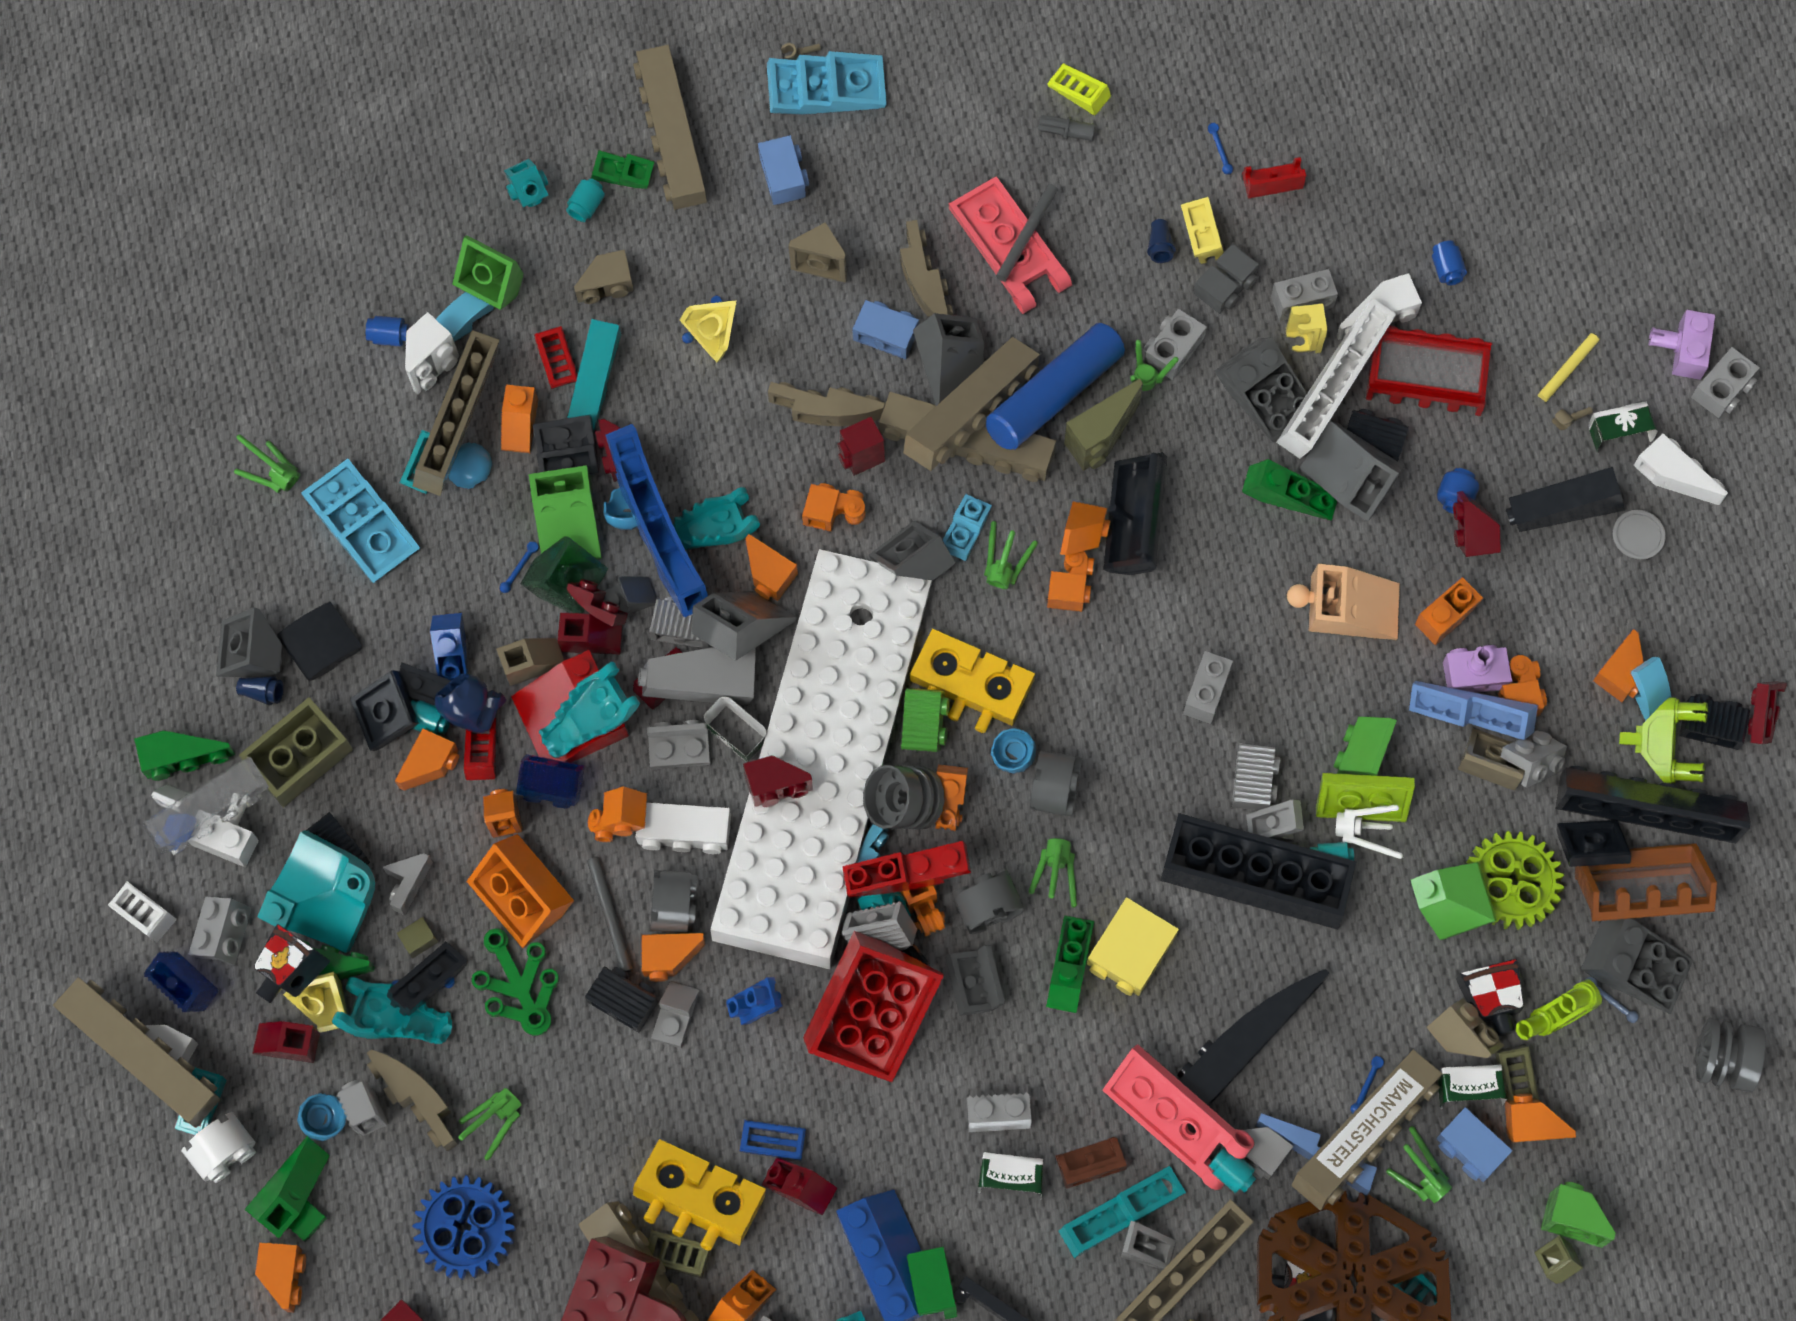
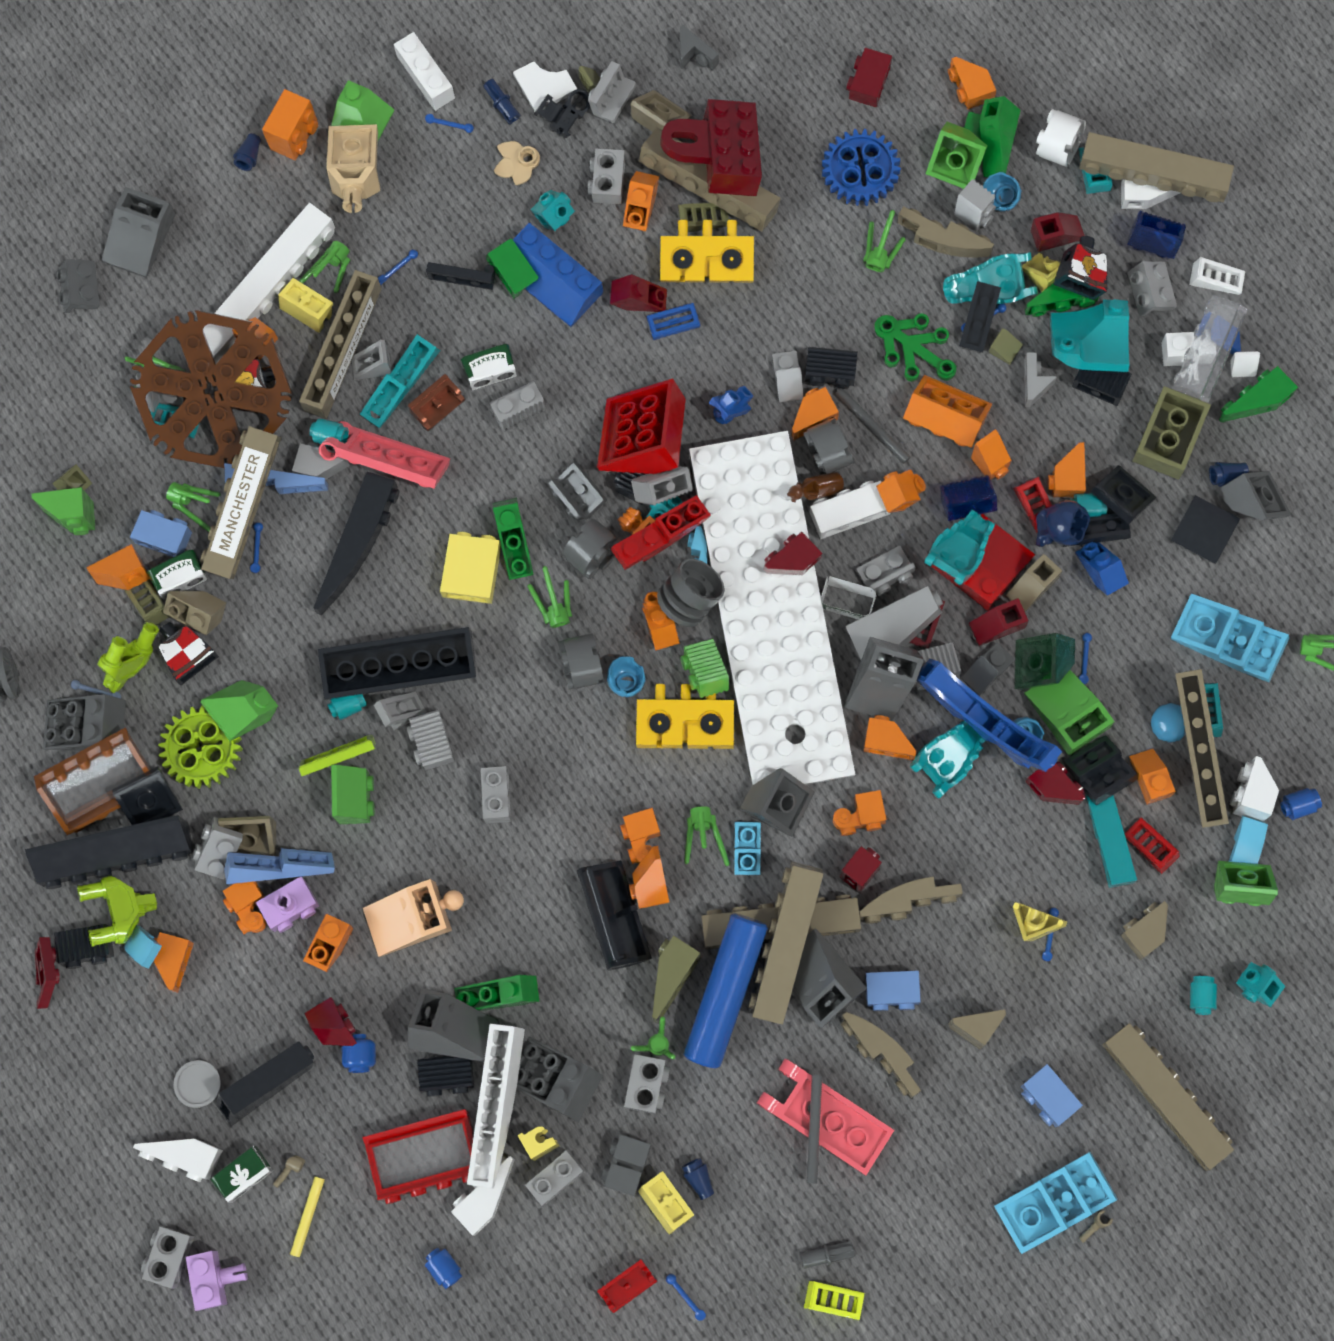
camera: 160 degrees right, 5 degrees up
dark red slope [567,579,628,627] -> none
green slope [591,150,654,189] -> none
white plant [1335,805,1403,859] -> none
none -> reddish brown wheel [787,472,844,502]
none -> bright green slope [926,121,987,189]

